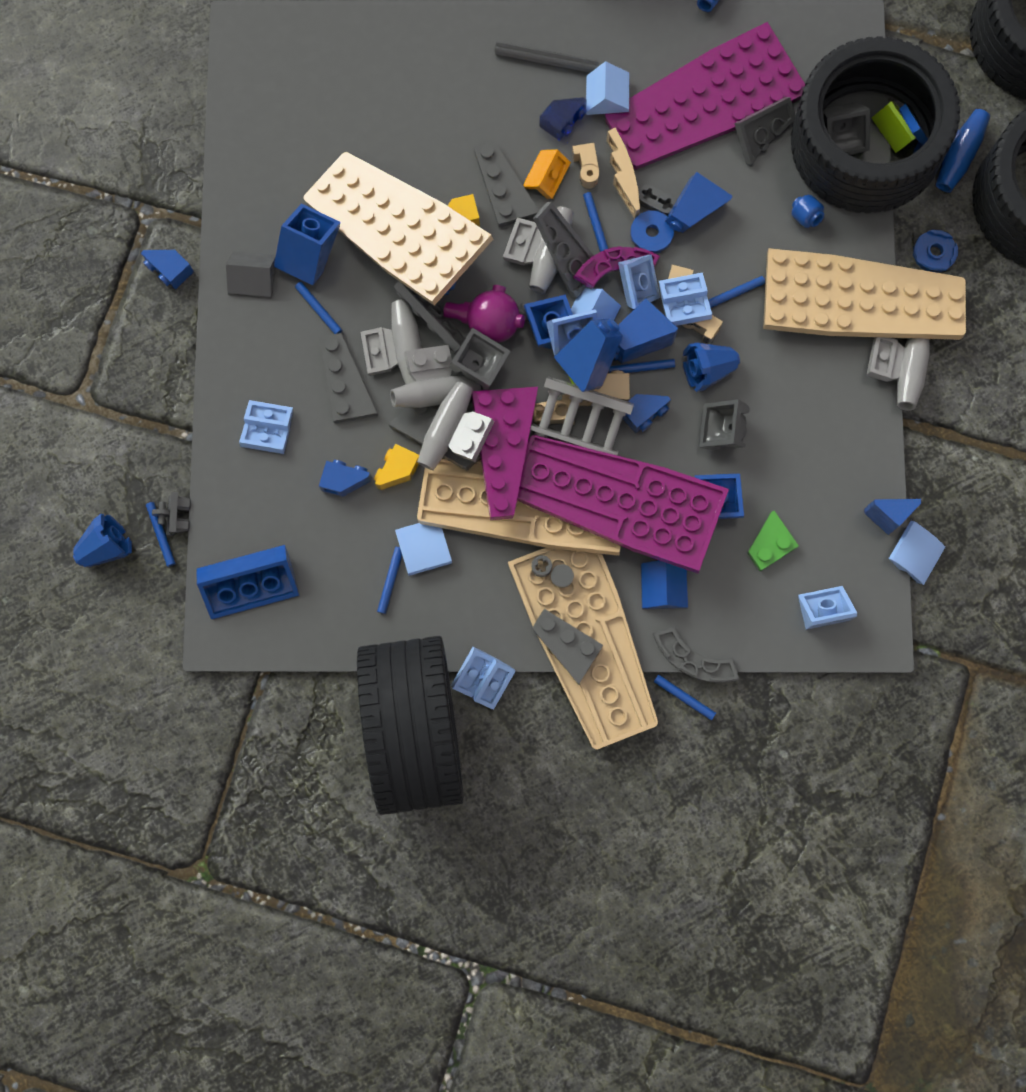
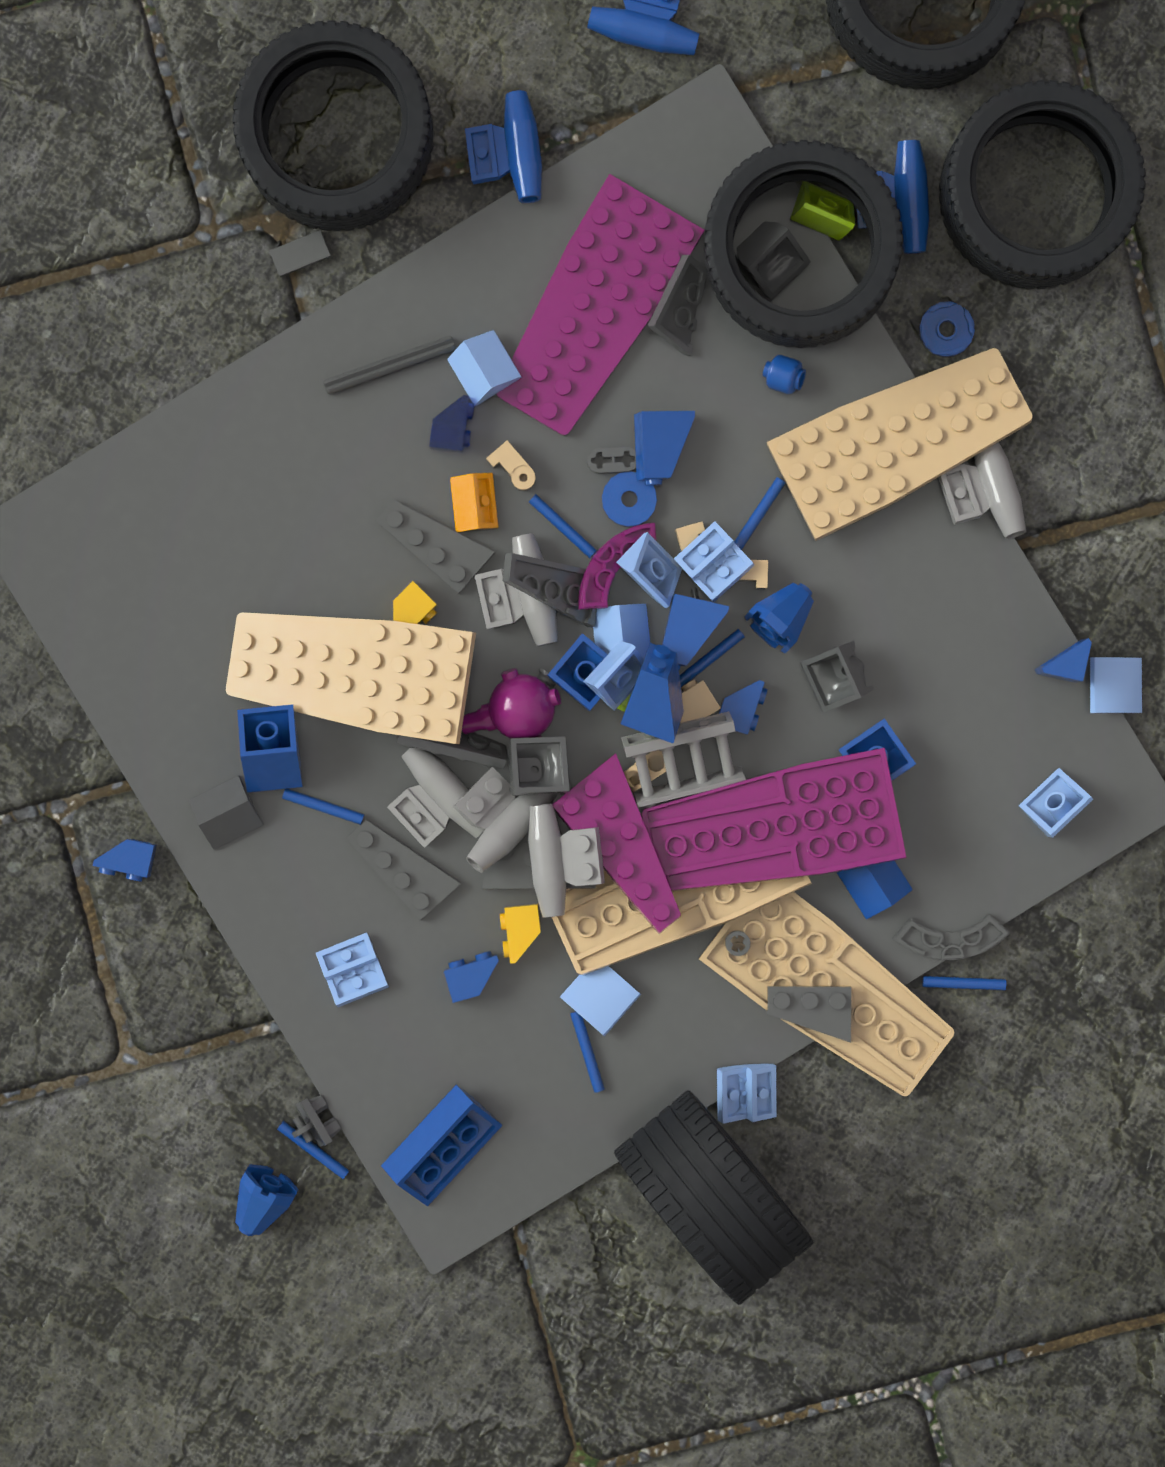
camera: 30 degrees left, 10 degrees up
dark grey tile [551,564,574,588] -> none
tan slope [607,128,640,219] -> none
bright green wing [748,511,799,572] -> none
blue tile [899,104,928,146] -> none

